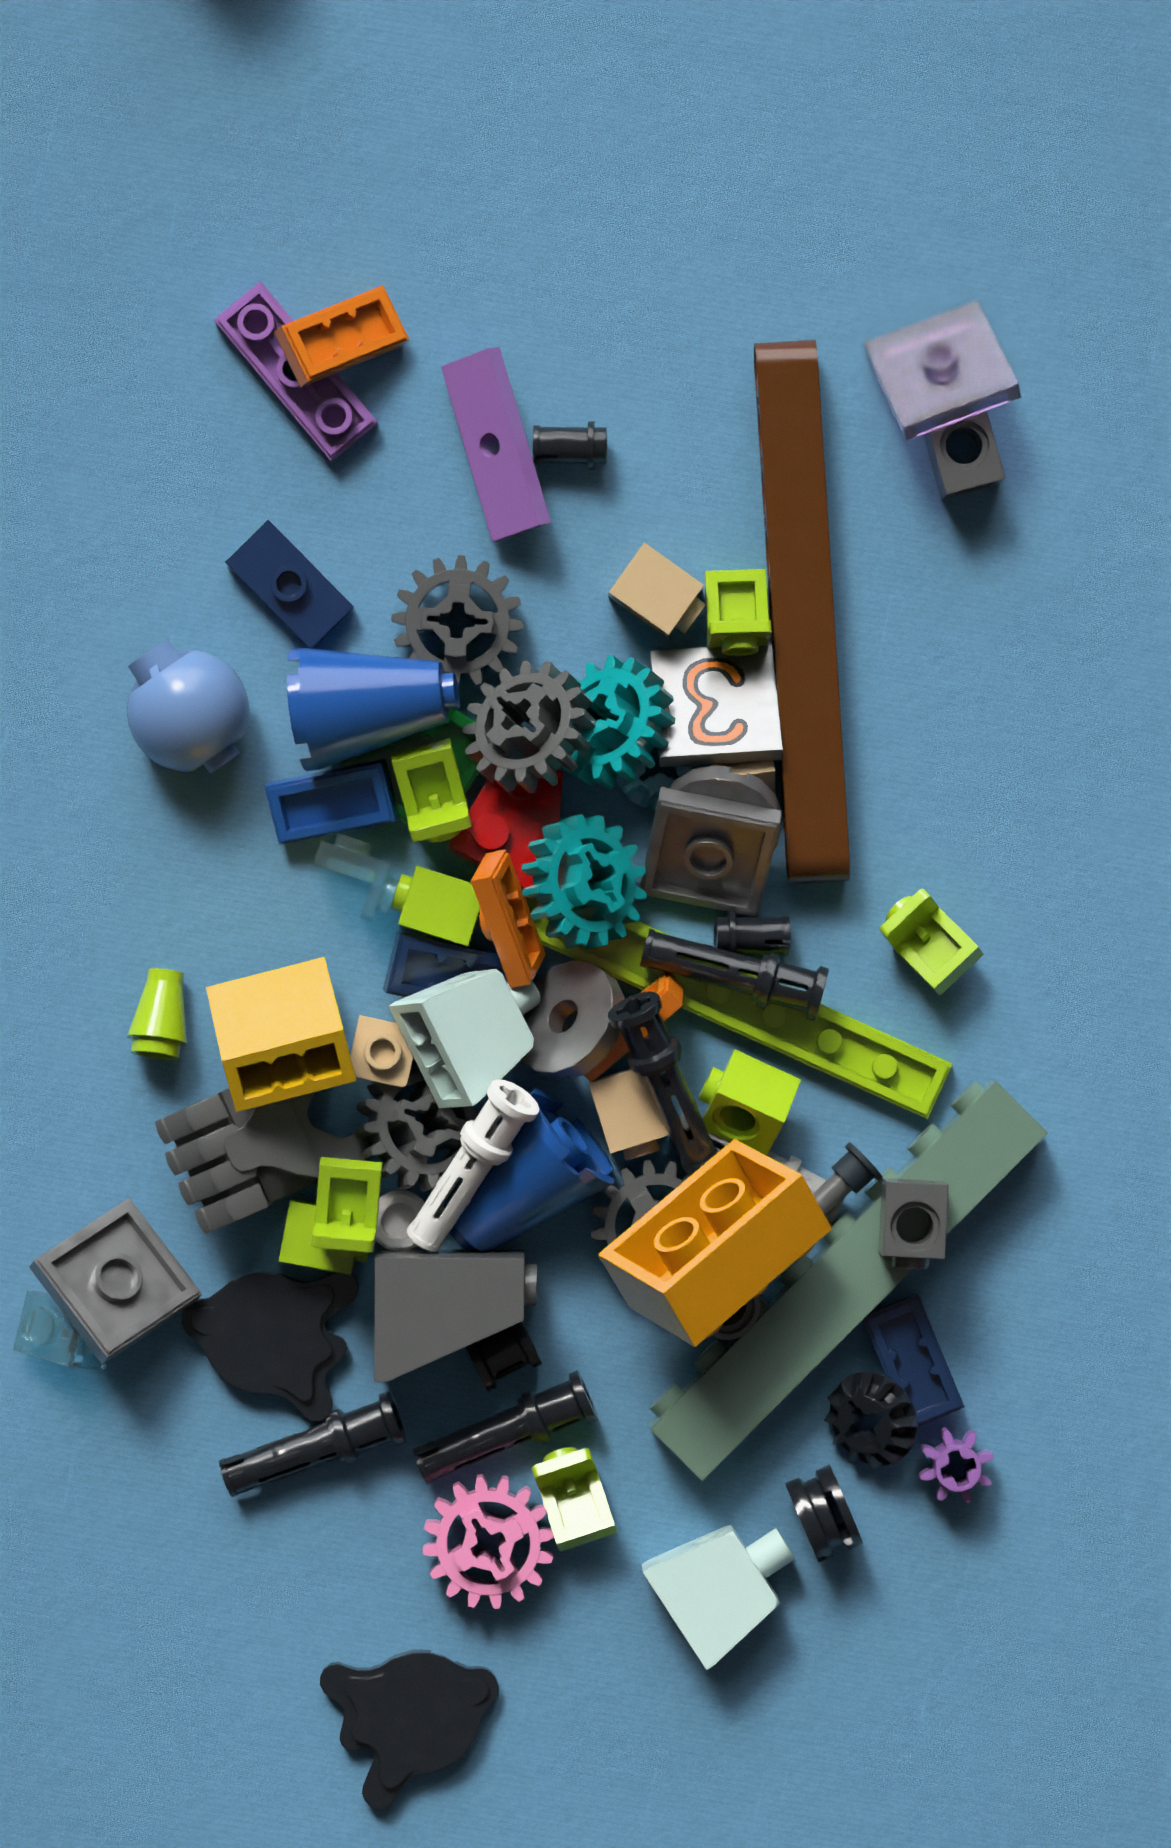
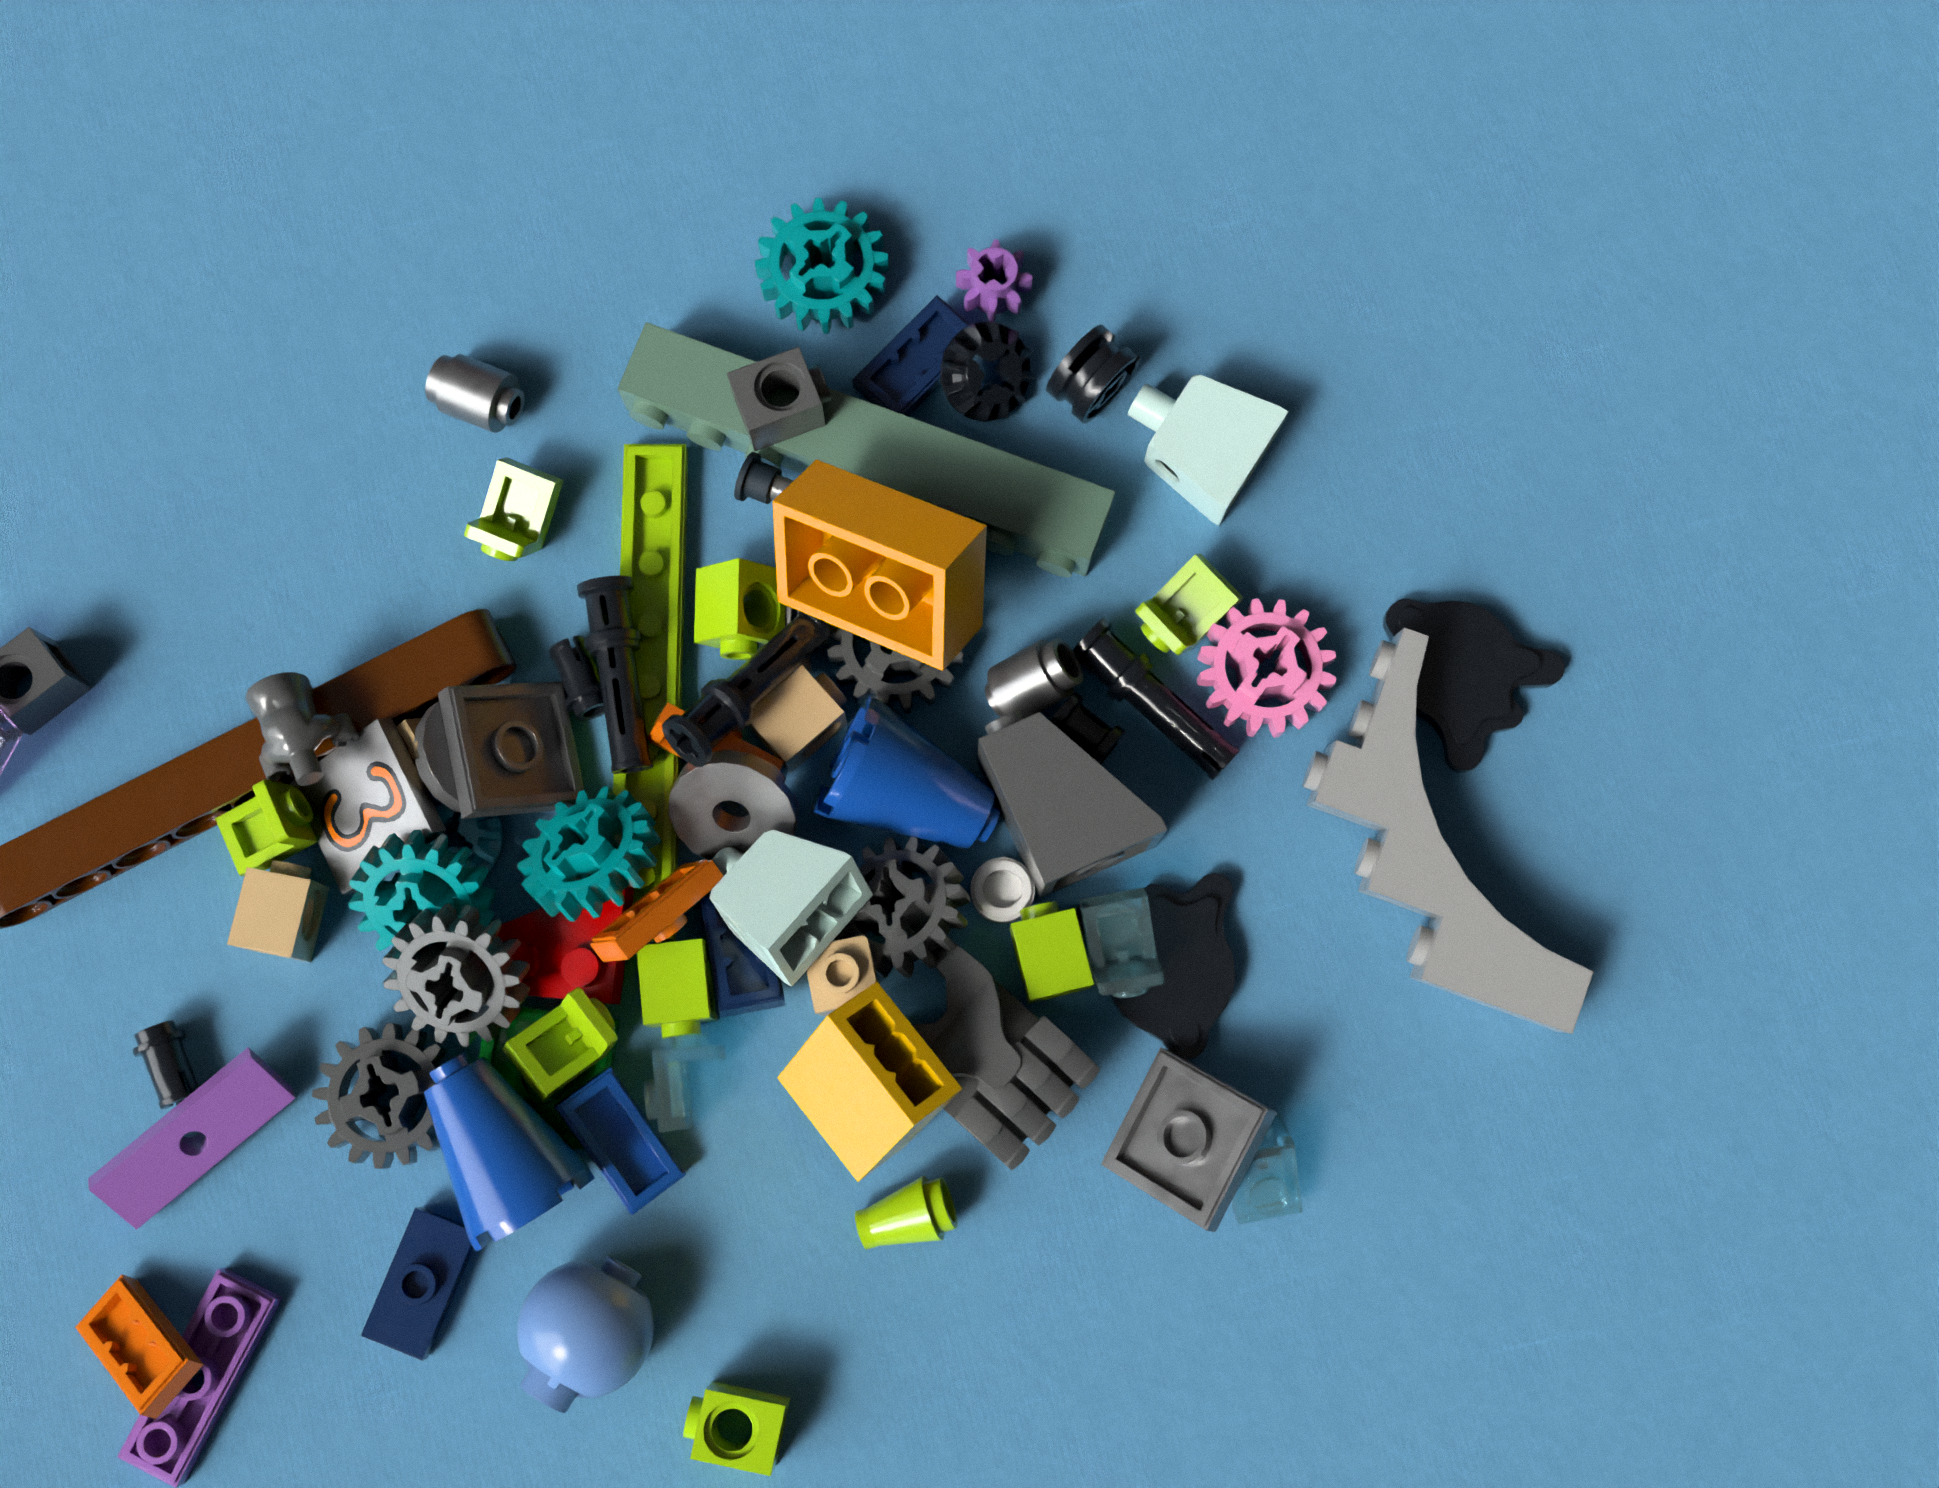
camera: 115 degrees left, 10 degrees down
black pin [219,1391,407,1497] -> none
lime bracket [312,1157,383,1258] -> none
white pin [406,1079,539,1251] -> none
none -> dark grey piece [245,672,359,786]
none -> flat silver brick [425,354,525,433]
none -> lime brick [683,1381,791,1476]
none -> teal gear [755,198,889,334]
none -> flat silver brick [985,638,1083,718]
none -> clear light blue bracket [1079,887,1165,998]
none -> light grey arch [1302,627,1593,1034]

